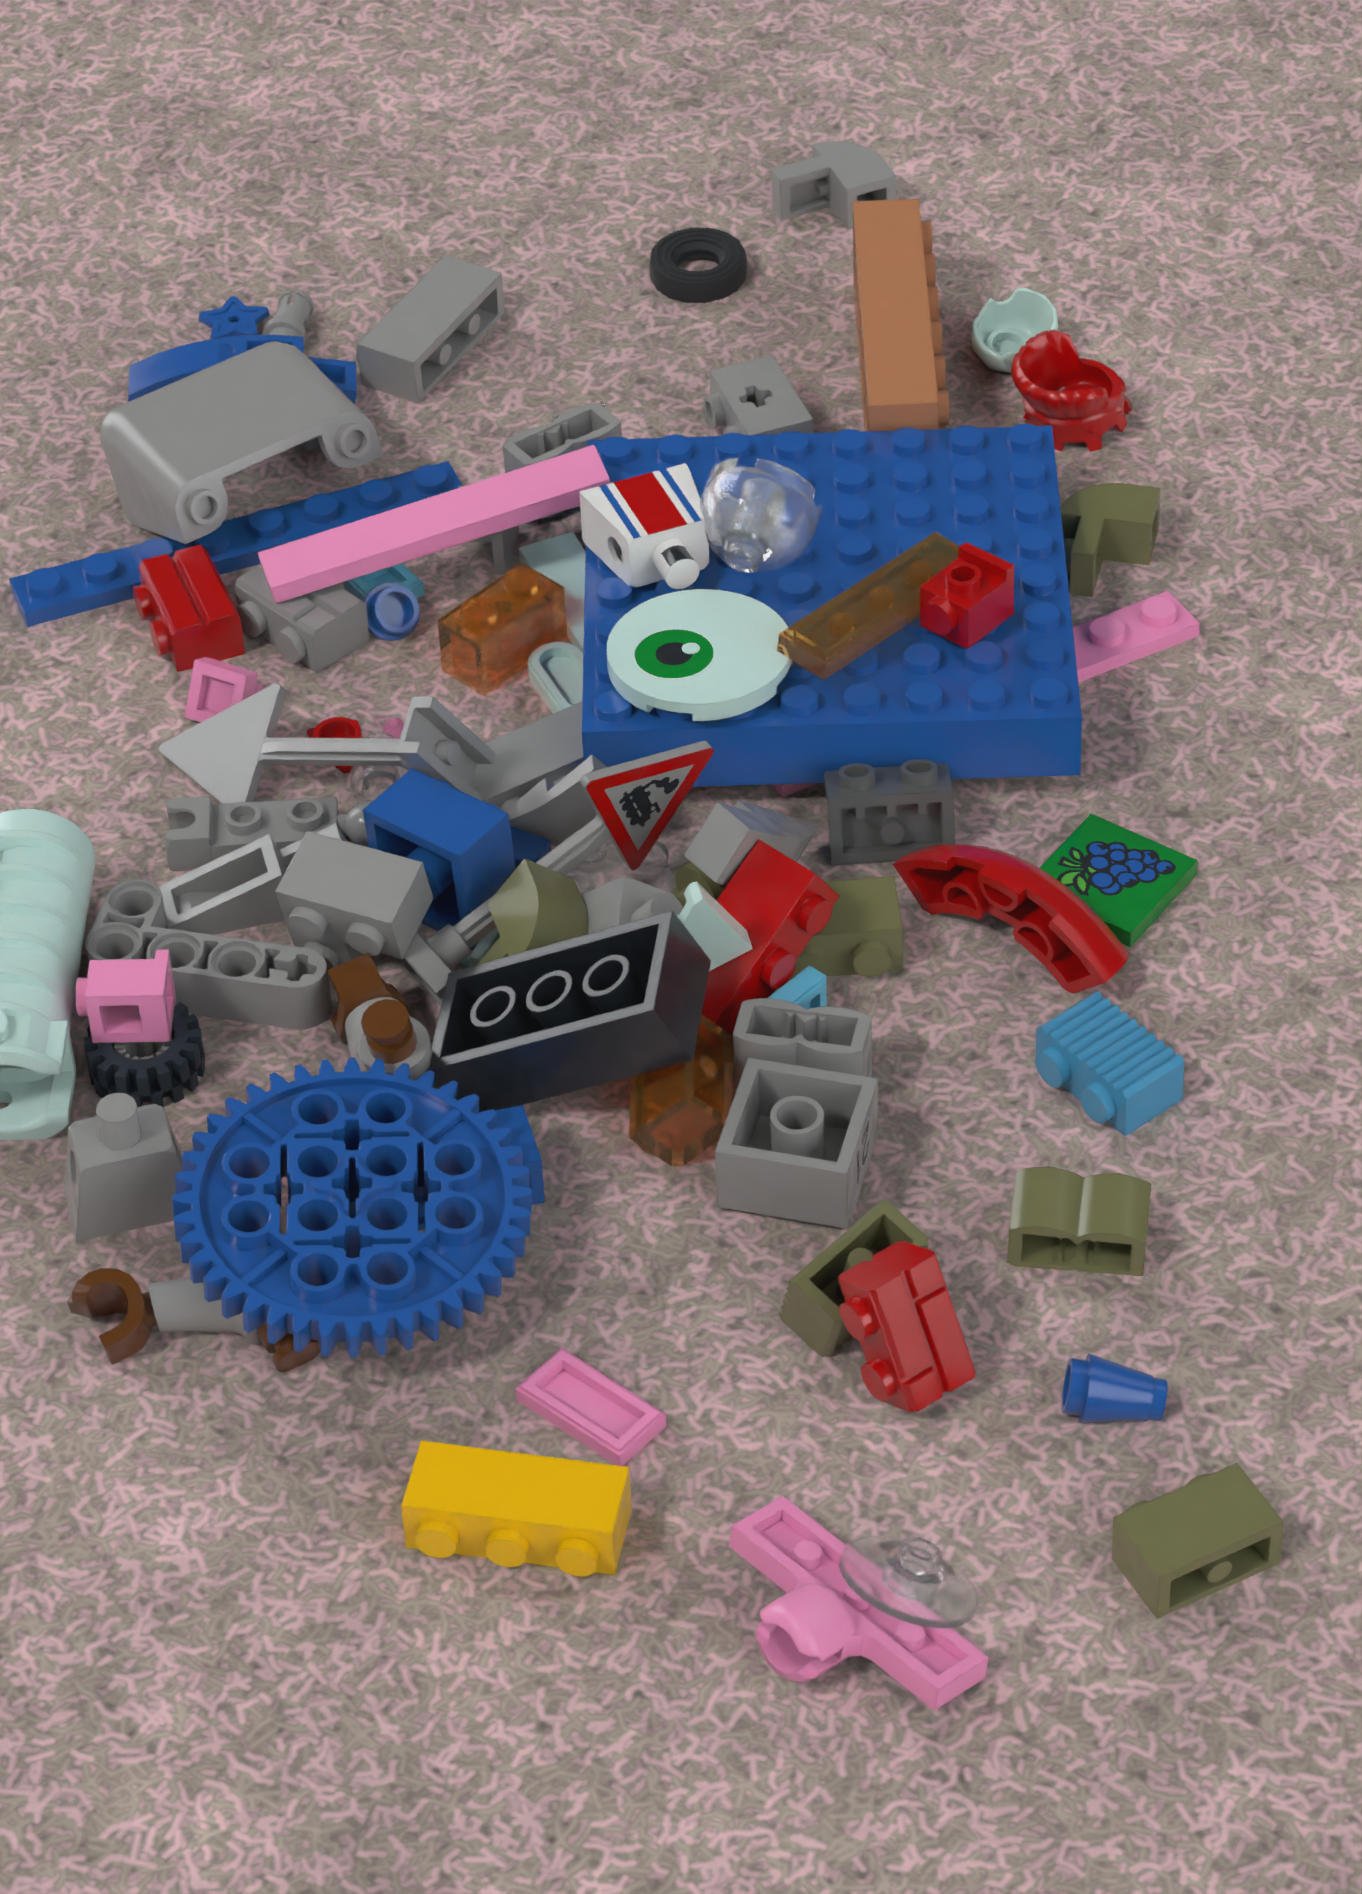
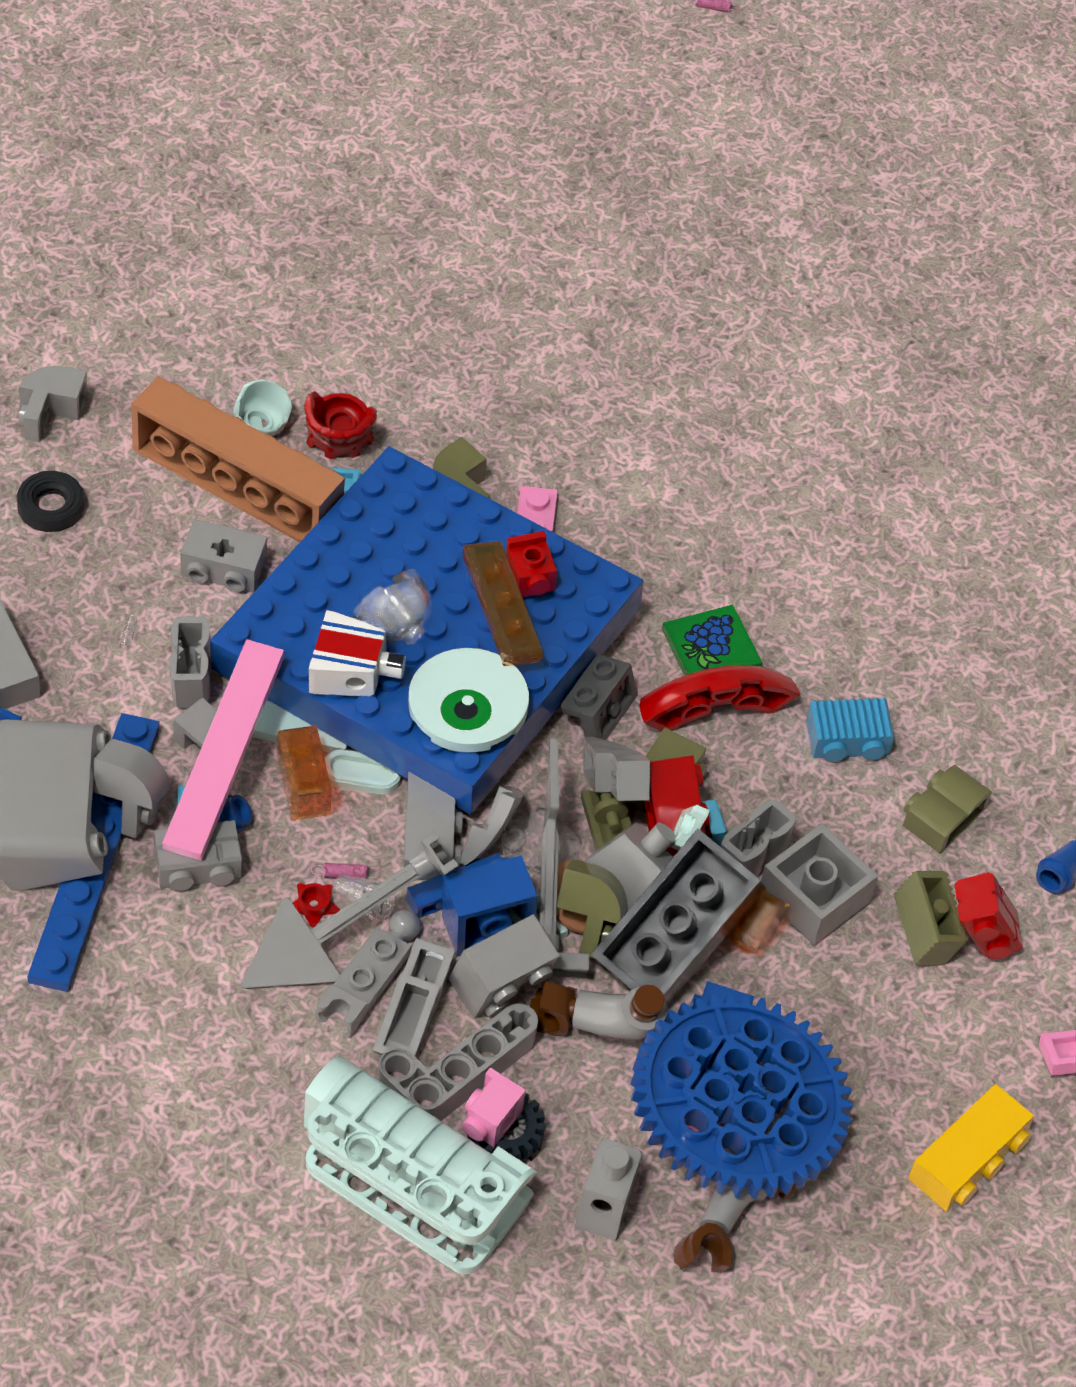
camera: 65 degrees left, 10 degrees up
red brick [133,544,245,672] -> none
bright pink tile [184,657,264,722] -> none
bright pink tile [515,1348,666,1466] -> none
none -> light grey brick [93,739,169,838]

